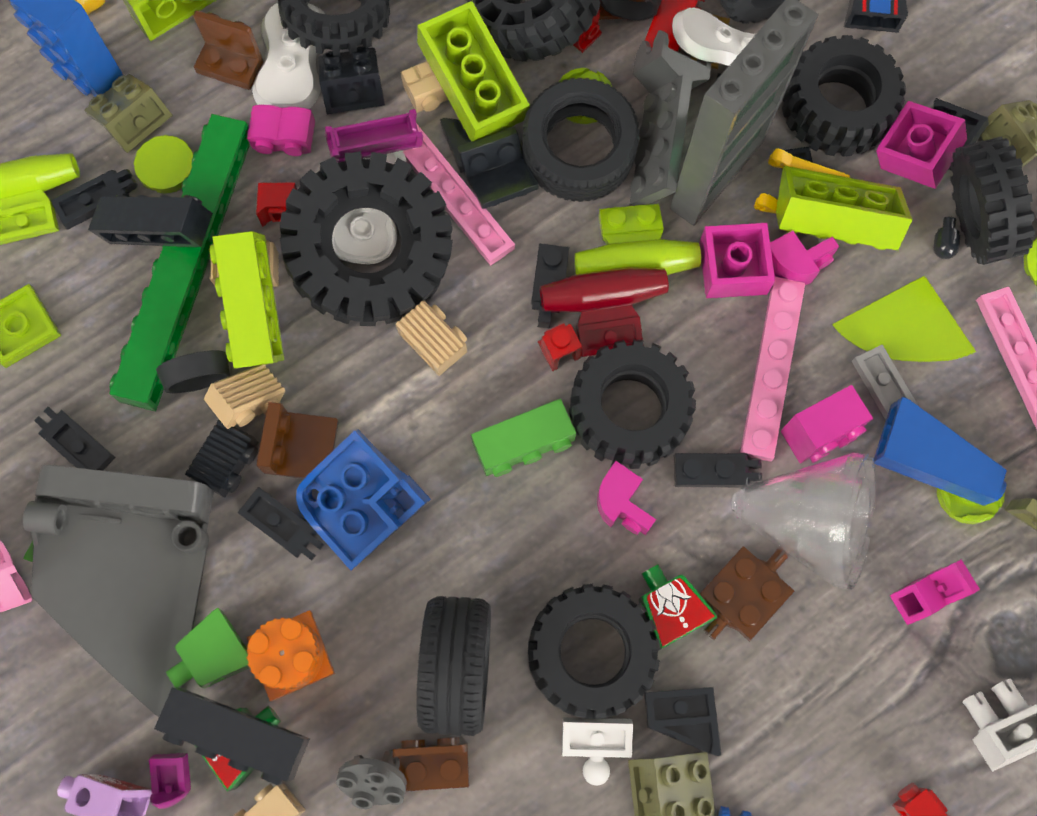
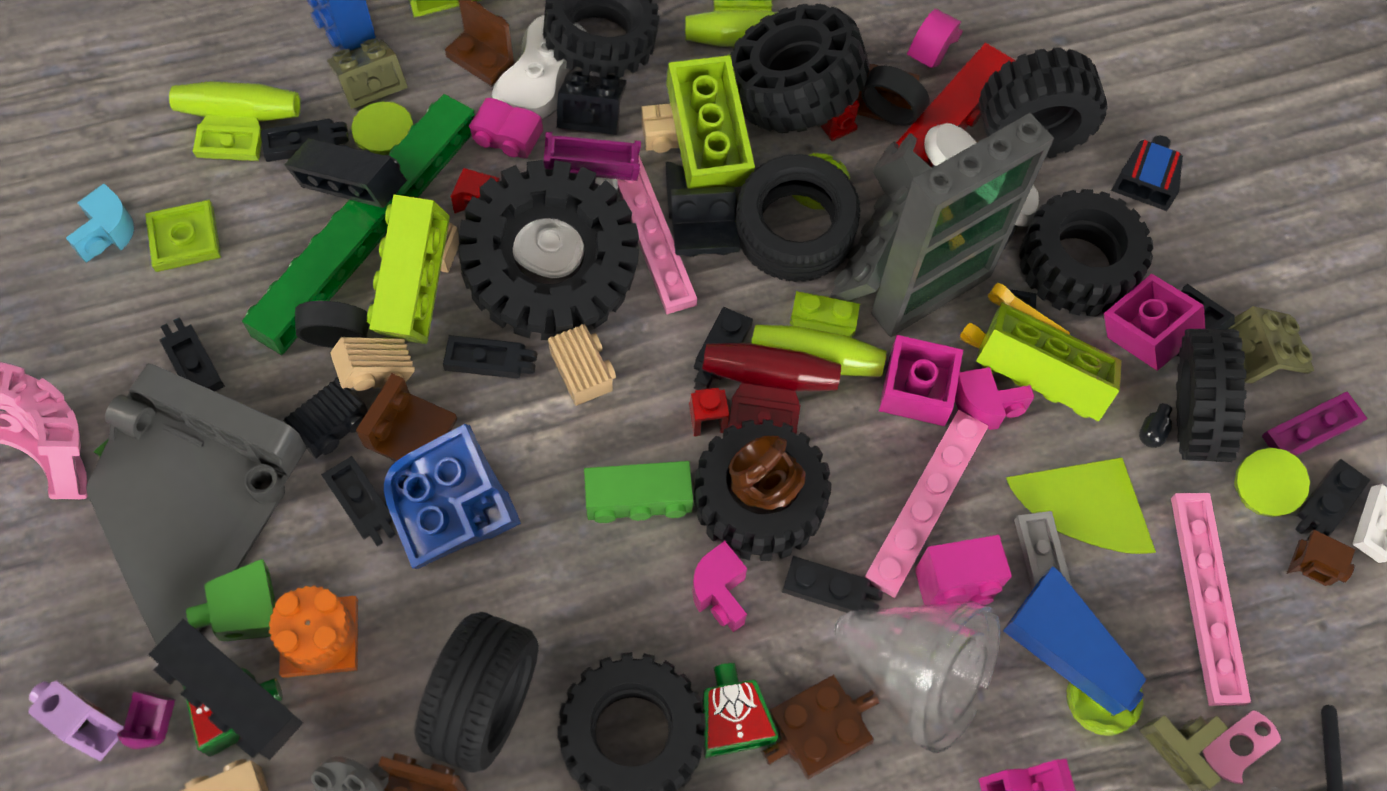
camera: 15 degrees right, 10 degrees down
none -> black hinge [443,335,538,378]
none -> reddish brown helmet [729,436,806,510]

